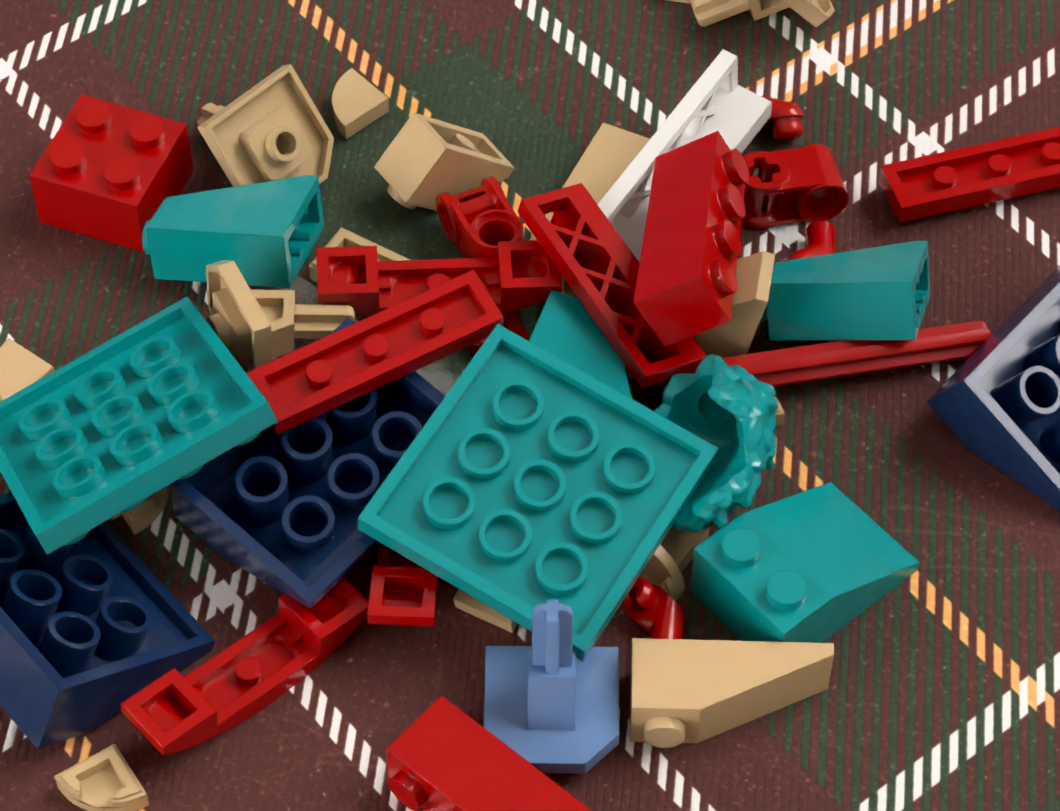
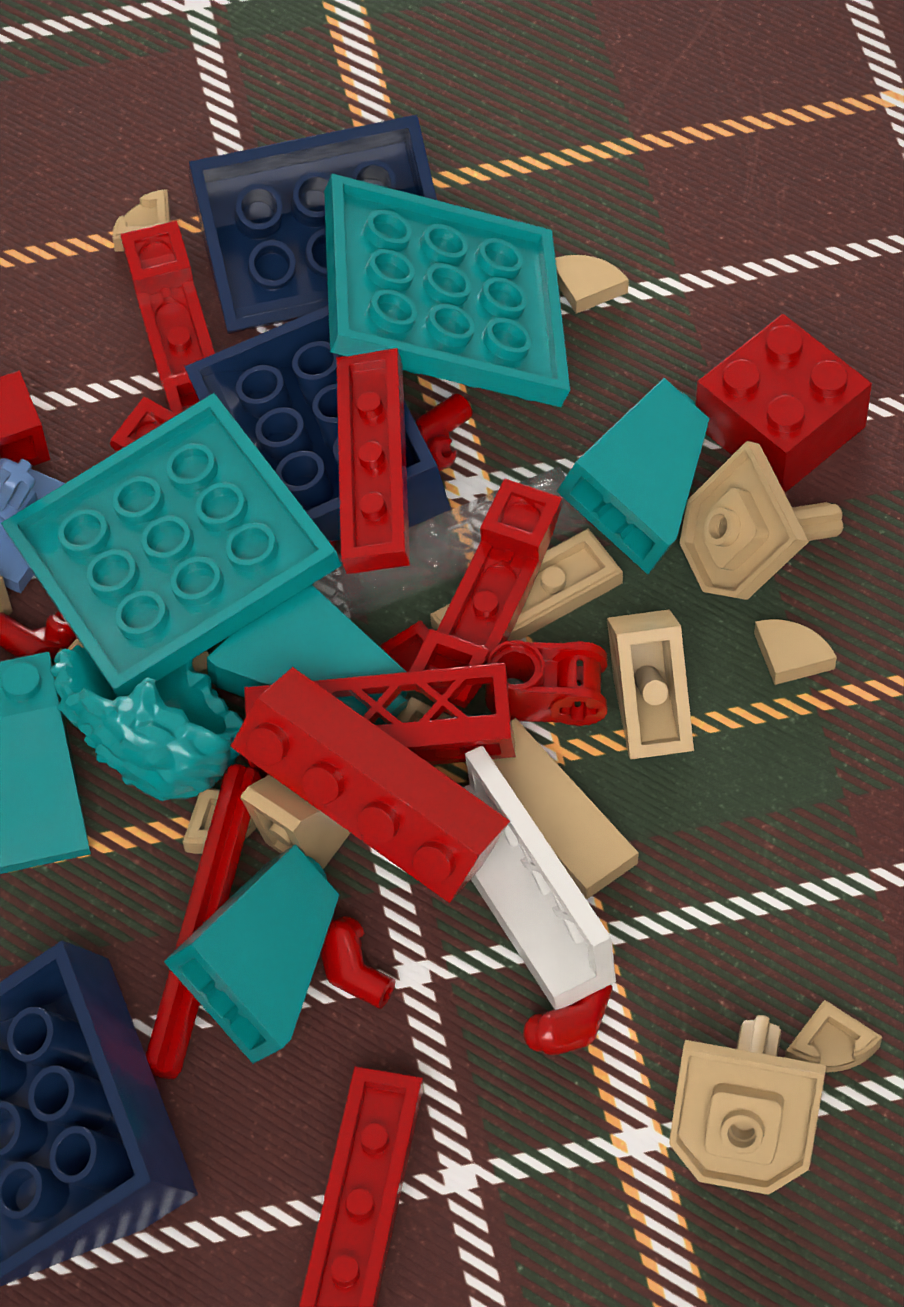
camera: 120 degrees right, 5 degrees up
tan piece [206,260,355,374] -> none
red piece [741,144,849,229] -> none

